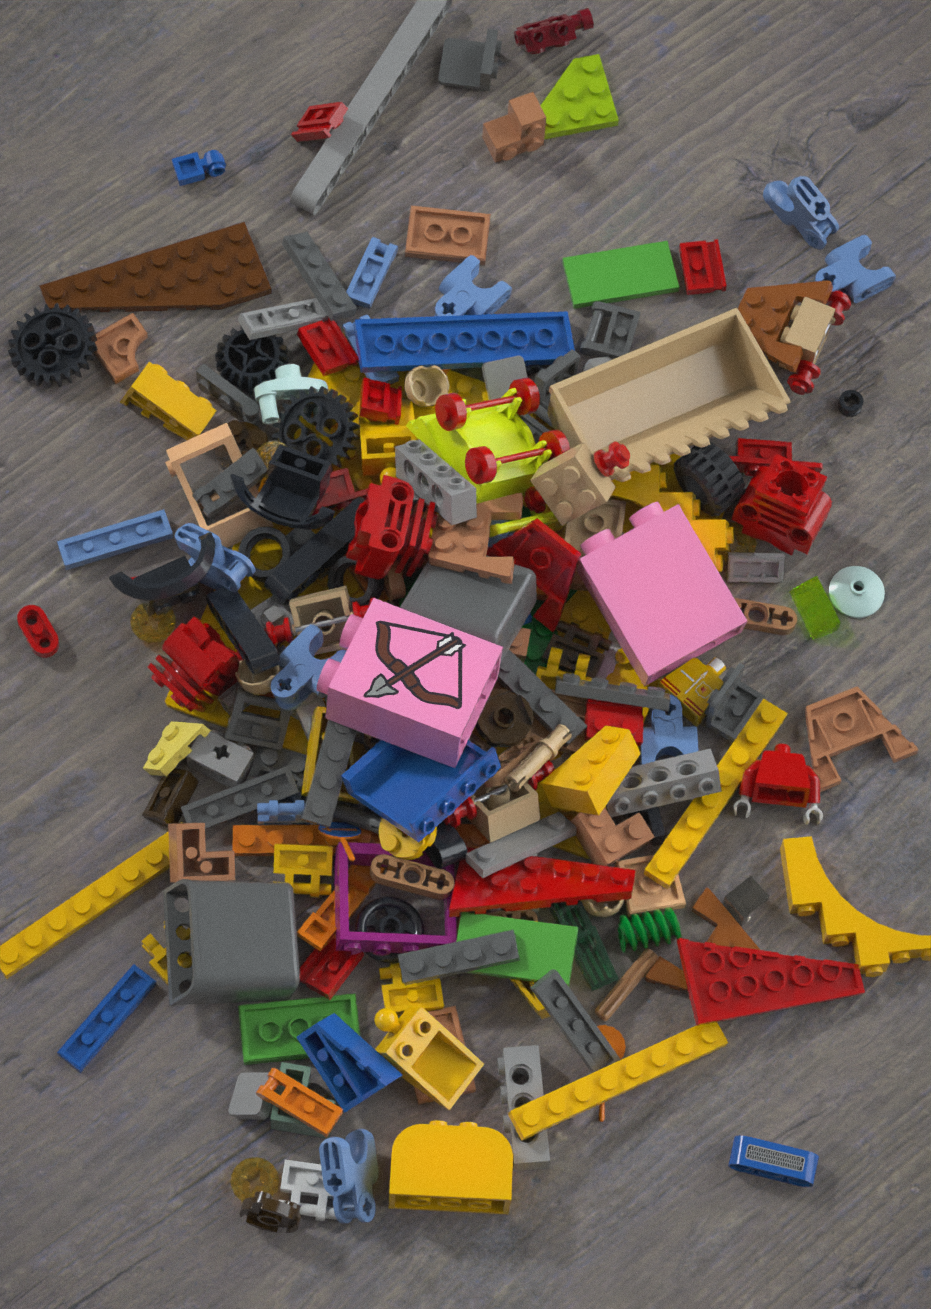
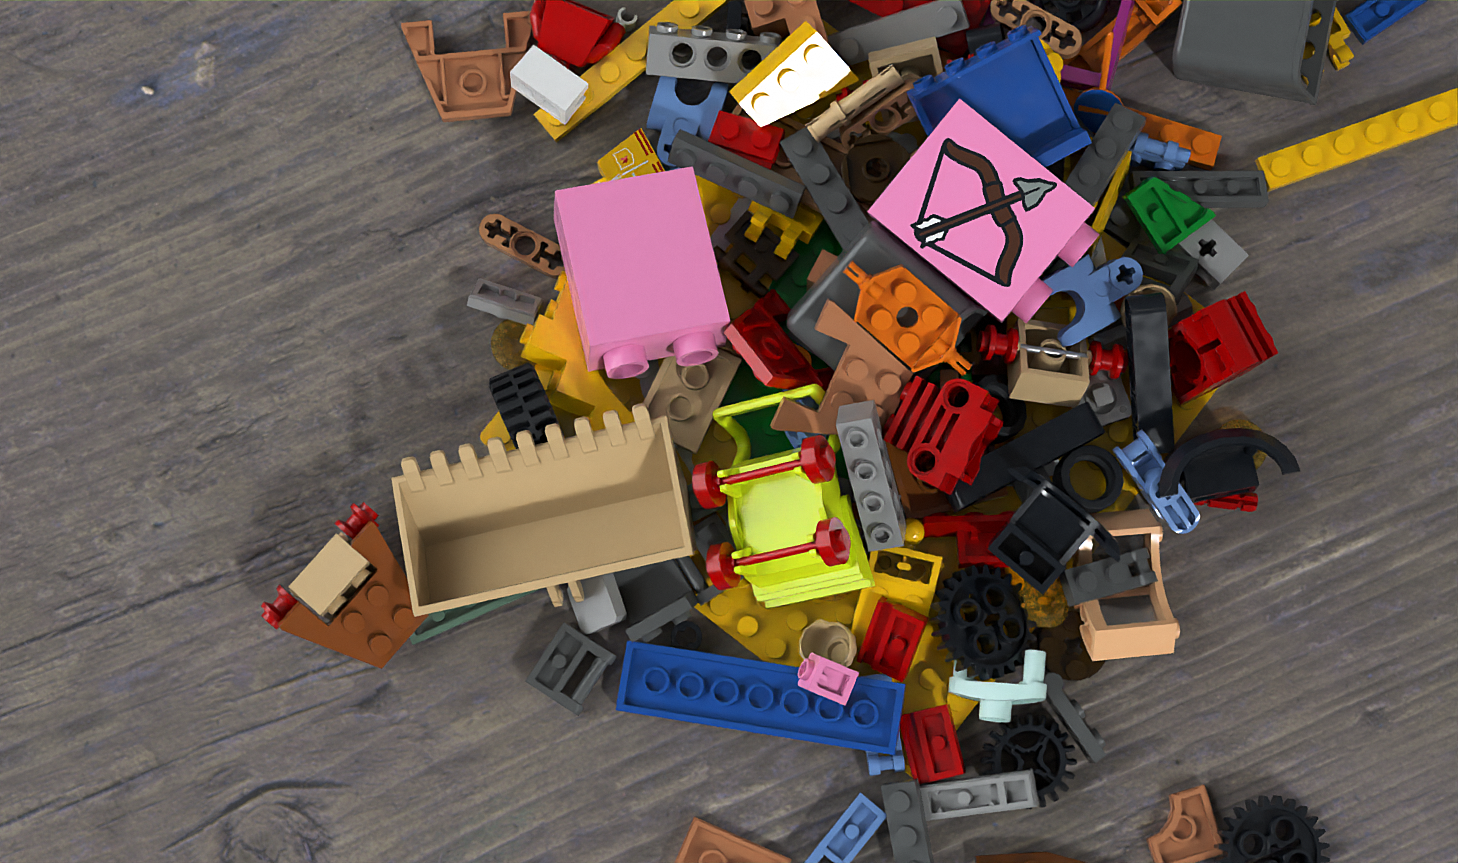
camera: 160 degrees left, 15 degrees up
red plate [17,605,59,658] -> none
medium blue plate [57,509,173,570] -> none
yellow wedge [120,361,217,440] -> none
dark brown slope [142,768,199,828] -> none
light yellow wing [143,721,211,776] -> none
nougat brick [168,823,235,883] -> none
yellow plate [273,844,333,898] -> none
medium blue piece [435,255,512,316] -> none
light grey piece [482,356,528,400] -> none
tan brick [524,441,630,526] -> none
bright green tile [562,241,679,309] -> none
red plate [679,239,727,295] -> none
dark grey bracket [704,663,765,743] -> none
red bracket [729,438,823,477] -> none
red piece [731,454,832,556] -> none
medium blue piece [763,176,839,249] -> none
clear neon green slope [789,576,840,640] -> none
medium blue piece [815,235,896,303] -> none
light aqua dish [829,566,885,618] -> none
black bush [838,390,864,417] -> none
none -> white hinge [510,45,588,125]
none -> bright pink bracket [798,652,859,706]
none -> orange plate [843,260,972,376]
none -> green wing [1122,176,1216,254]

